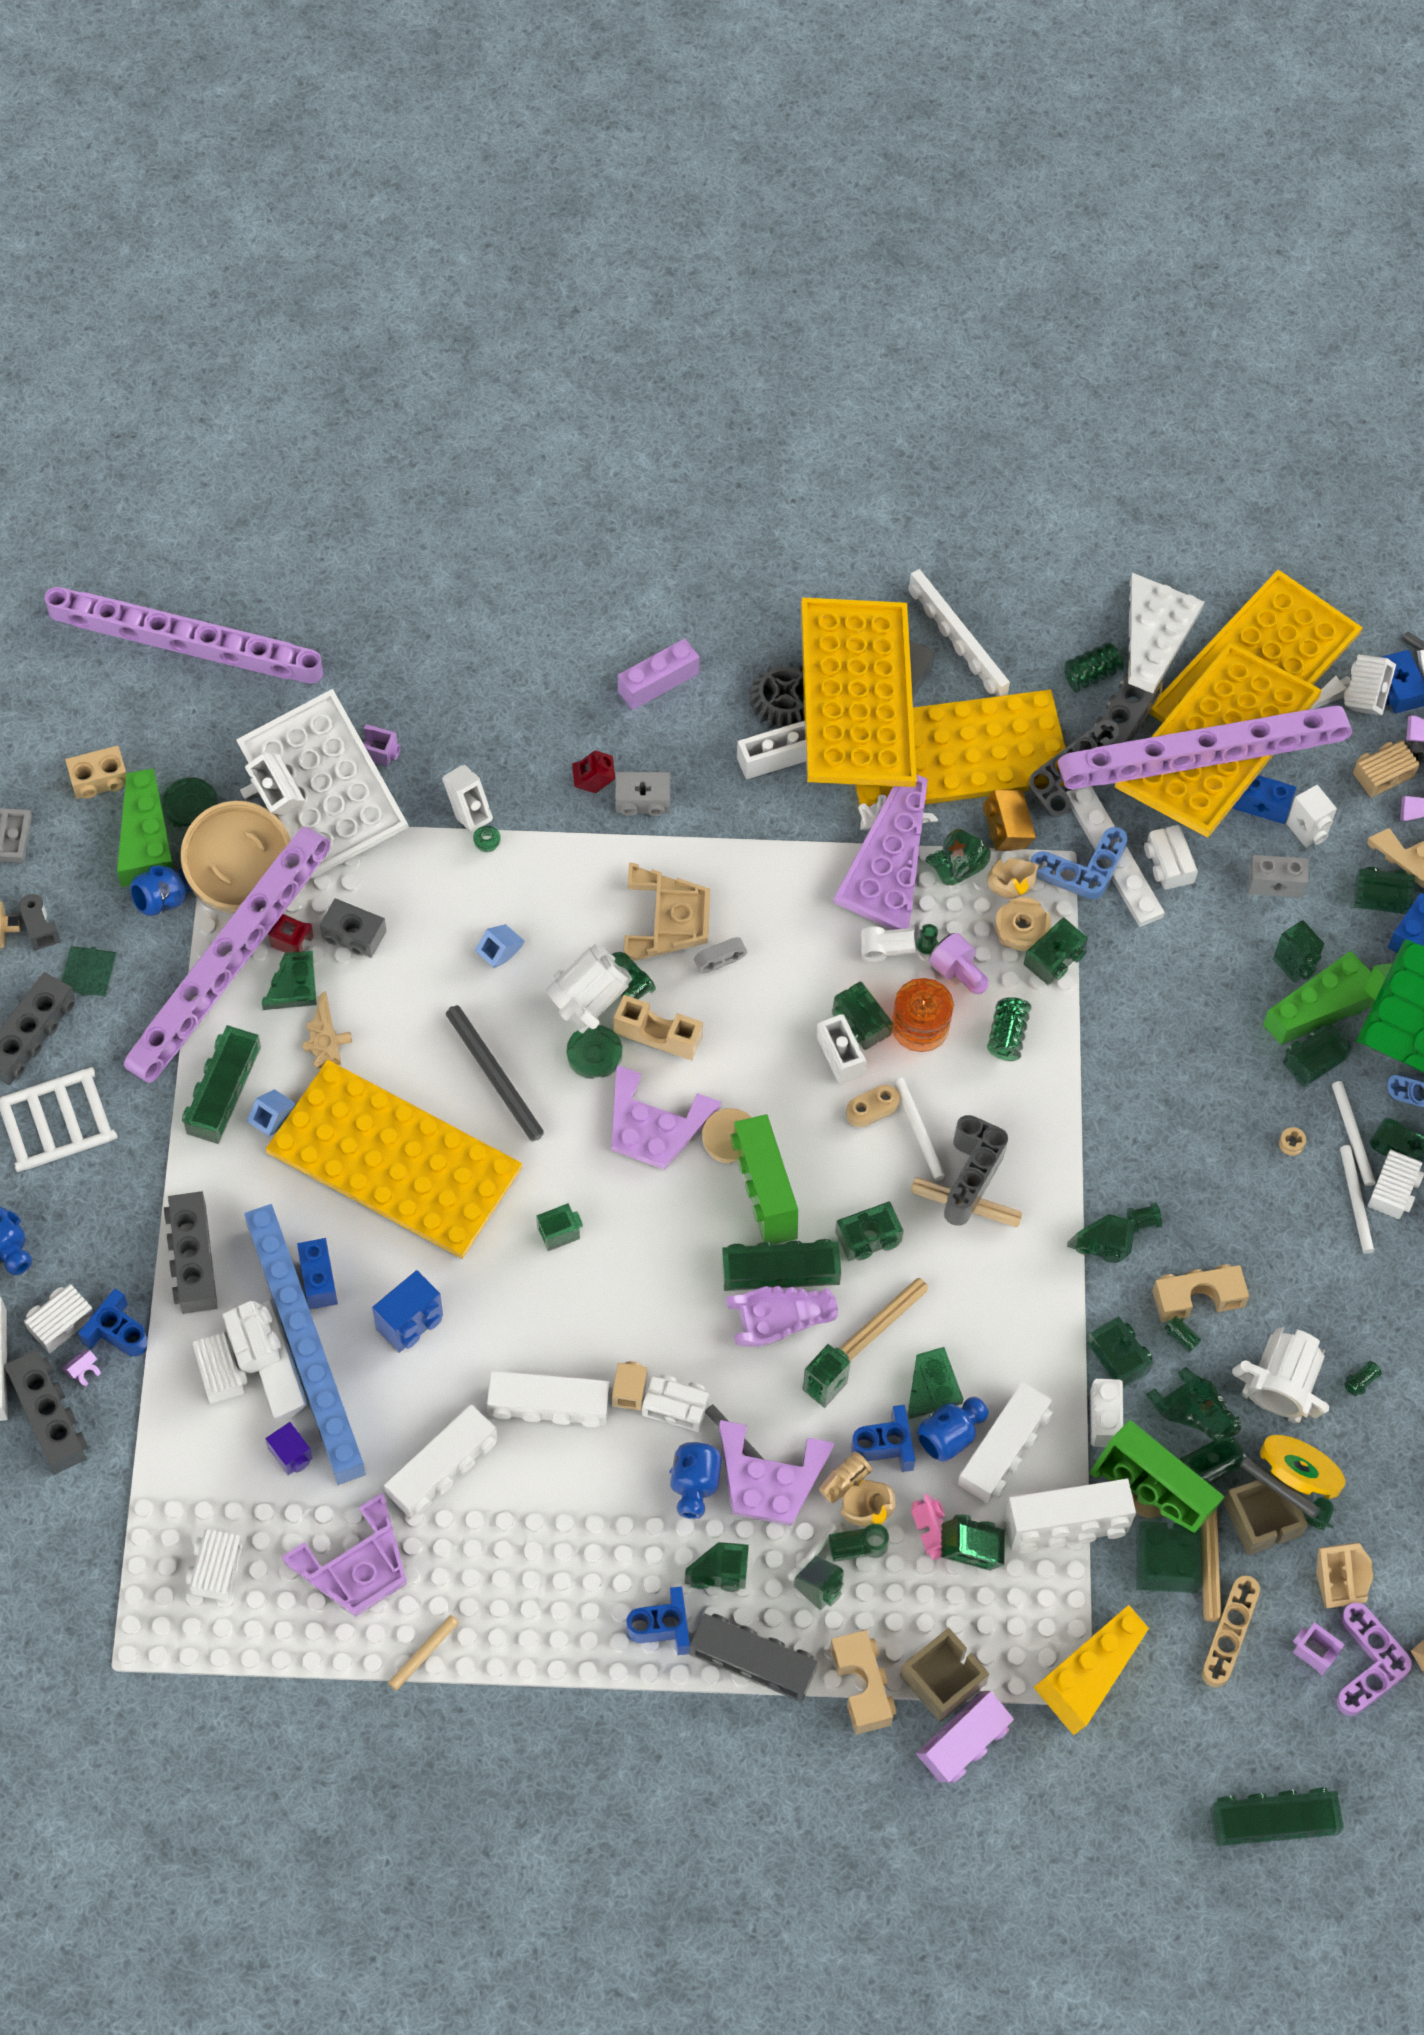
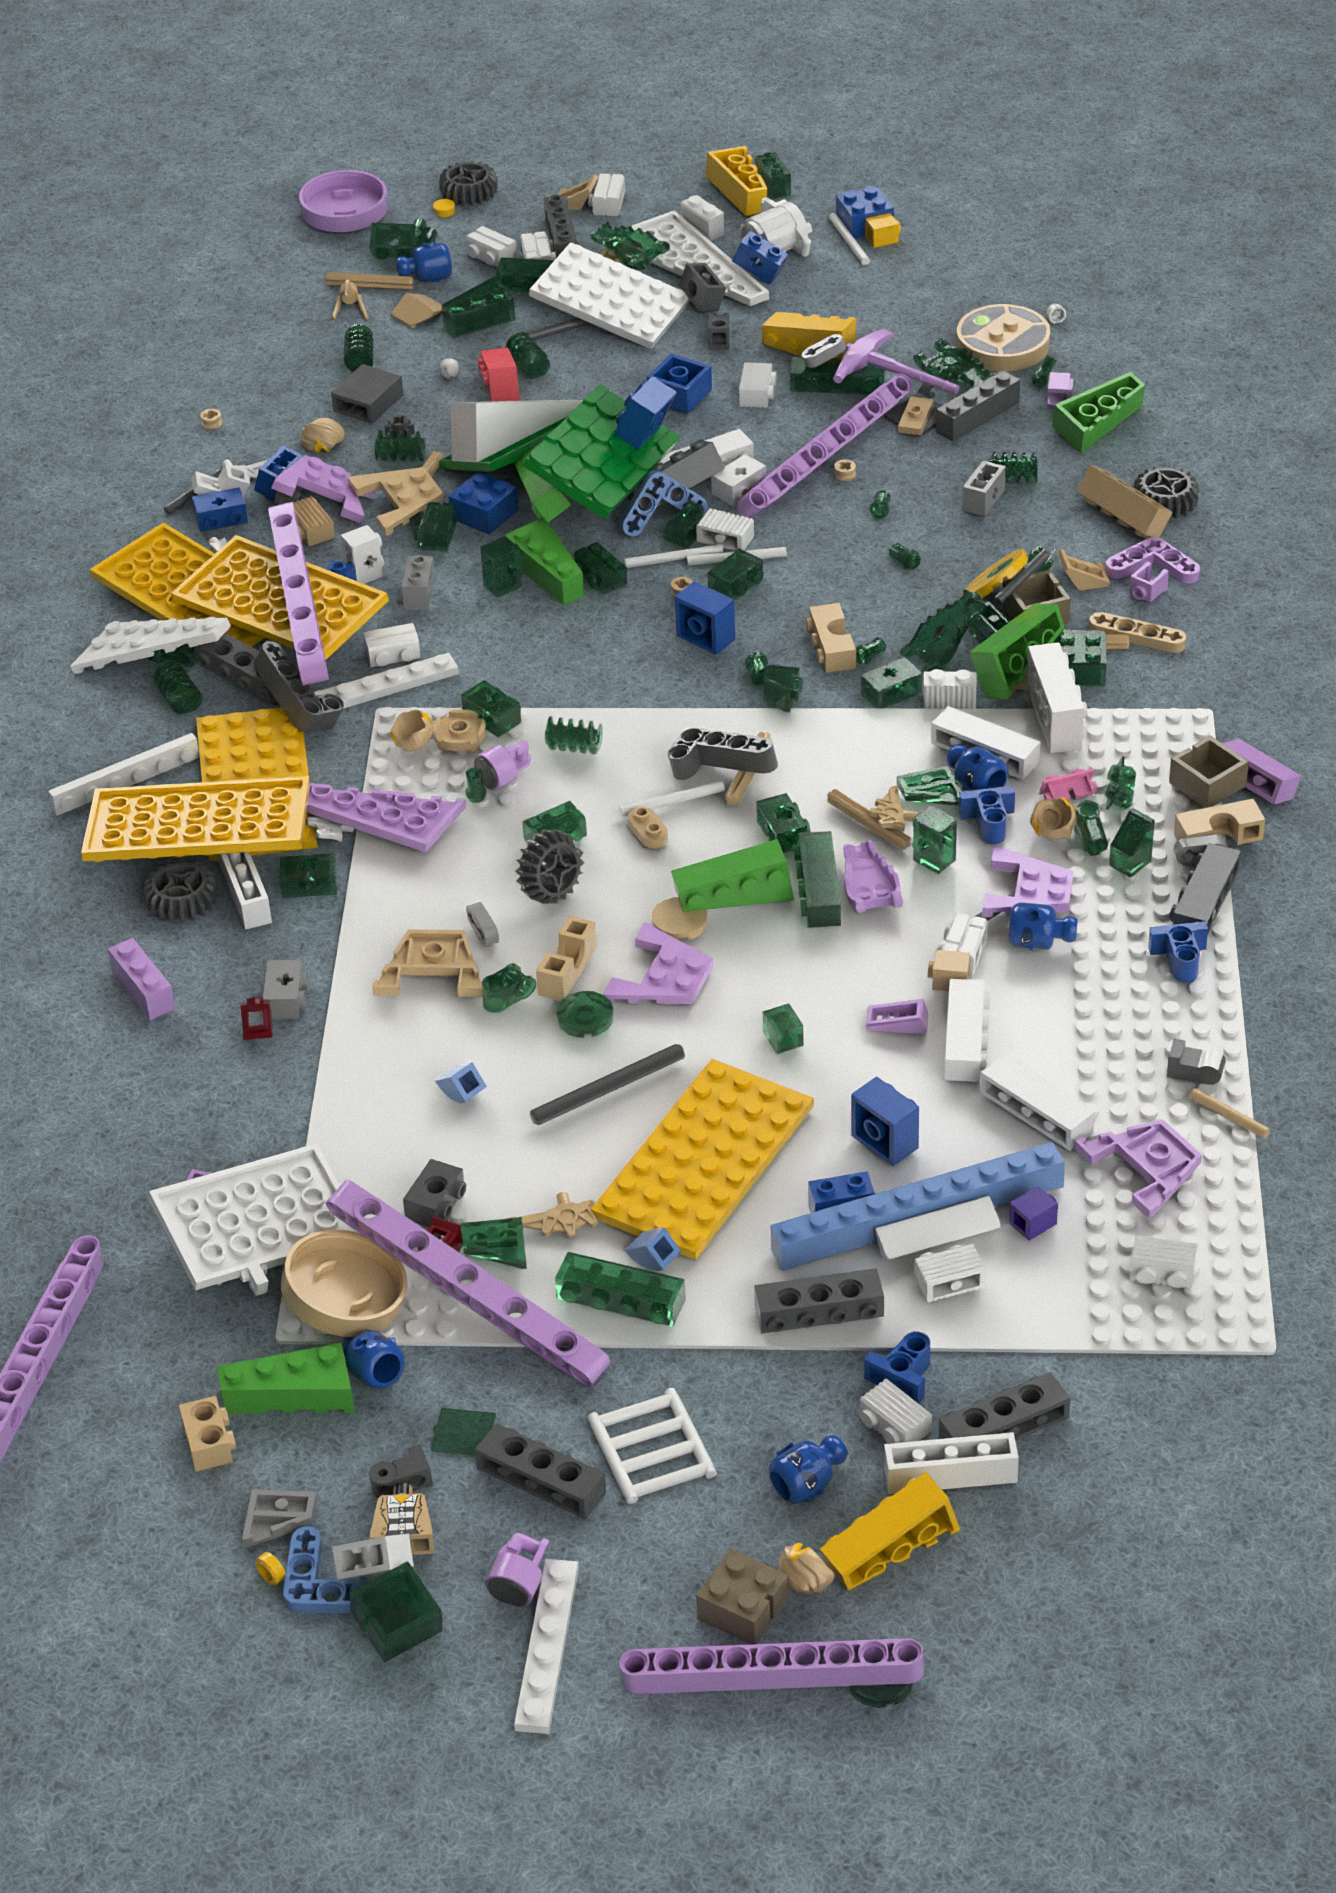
camera: 85 degrees left, 20 degrees down
lavender tile [61,1349,100,1386] -> none
clear green tile [163,777,218,827] -> none
white brick [222,1301,281,1373] -> none
white brick [245,752,305,815] -> none
white brick [442,765,493,832] -> none
clear green plate [473,826,501,852] -> none
white container [546,943,632,1034] -> none
clear green slope [685,1542,749,1592] -> none
white piece [787,1526,838,1583] -> none
white brick [816,1014,866,1084] -> none
tan hinge [819,1451,873,1504] -> none
white piece [861,926,917,963] -> none
clear orange wheel [891,978,954,1052] -> none
clear green piece [925,828,991,886] -> none
clear green brick [940,1514,1005,1571] -> none
pearl gold brick [983,790,1036,851] -> none
medium blue beam [1031,827,1127,899] -> none
yellow wedge [1033,1605,1149,1736] -> none
clear green brick [1210,1787,1344,1847] -> none
white container [1232,1327,1329,1423] -> none
white brick [1344,654,1396,716] -> none
none -> clear green brick [279,853,337,898]
none -> dark grey gear [515,829,585,904]
none -> blue brick [675,581,735,655]
none -> clear green piece [707,548,764,601]
none -> lavender slope [866,999,929,1034]
none -> tan piece [869,786,918,831]
none -> clear green hinge [1105,756,1136,810]
none -> dark grey leg [1167,1039,1226,1085]
none -> light grey beam [1174,835,1227,865]

